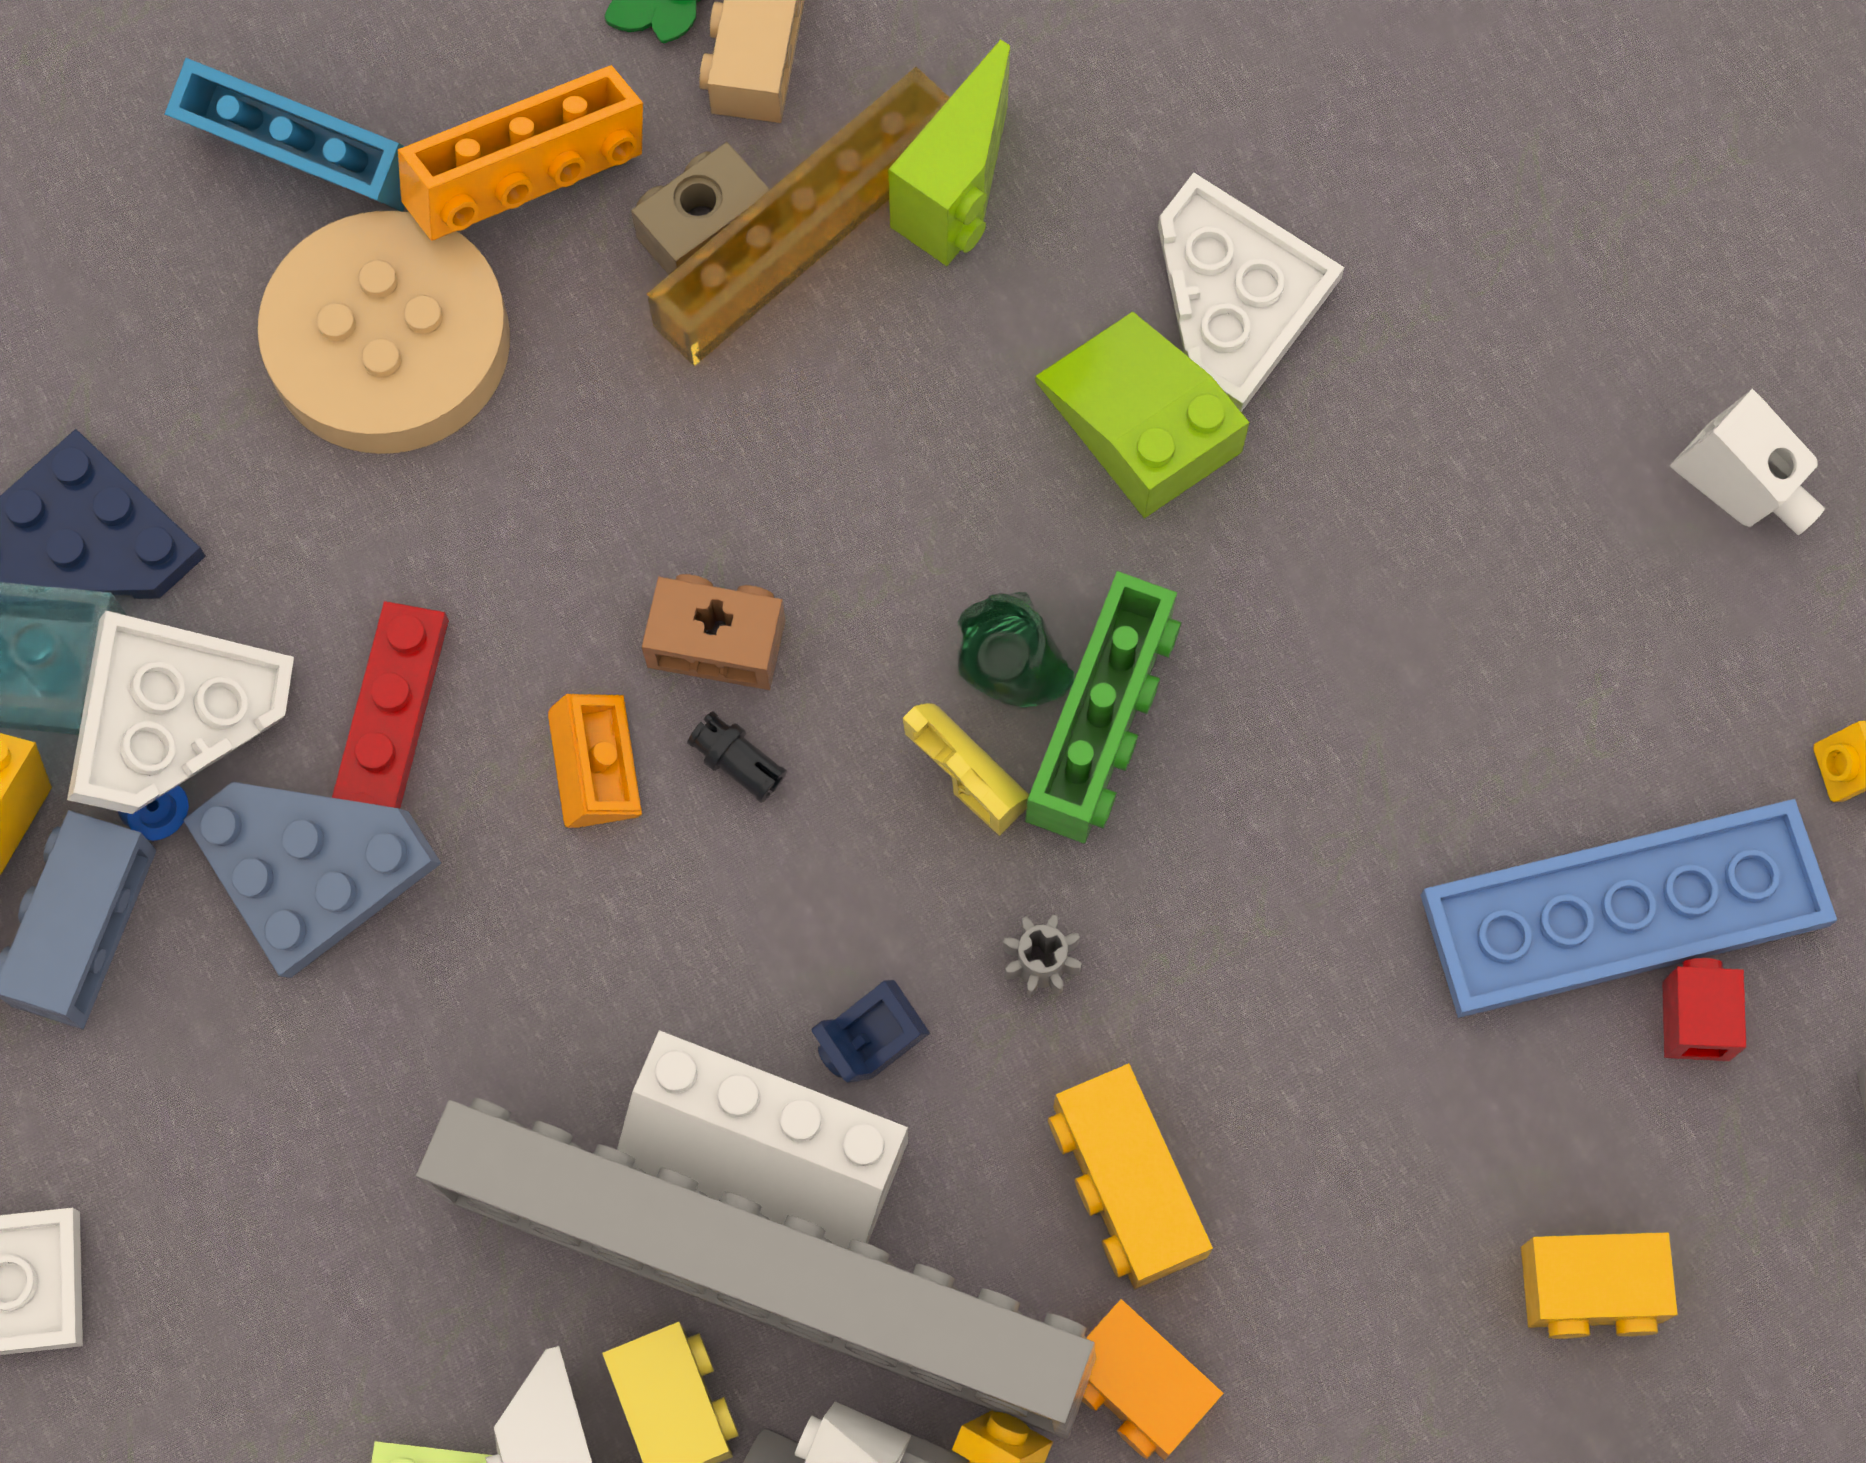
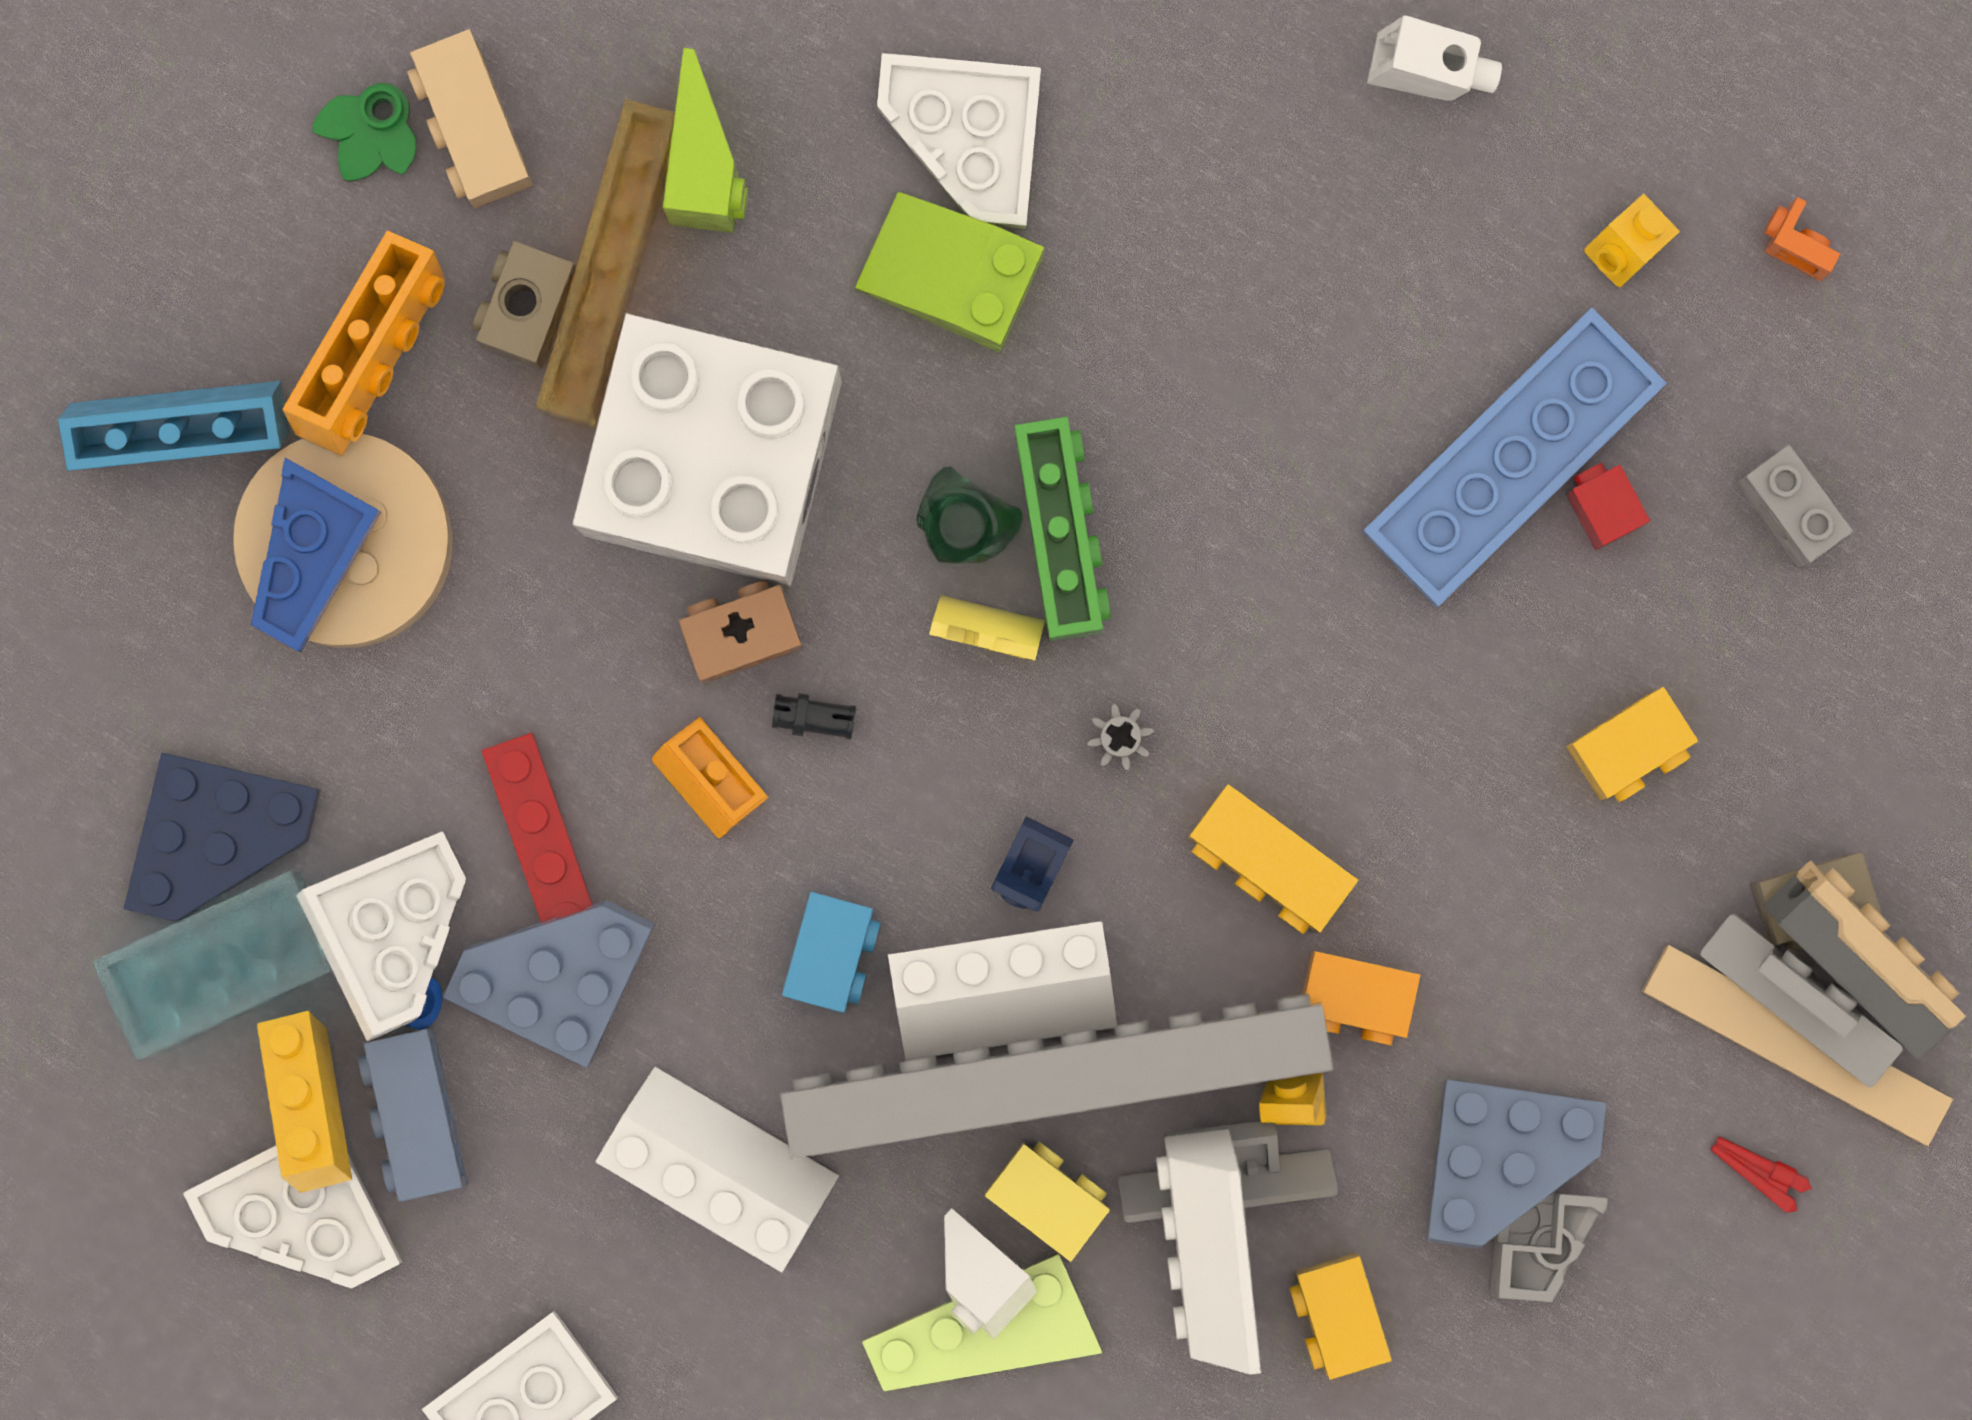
camera: 30 degrees left, 15 degrees up
none -> blue wing [251,457,382,653]
none -> white brick [573,314,842,587]
none -> white slope [595,1066,840,1273]
none -> dark azure brick [782,892,881,1013]

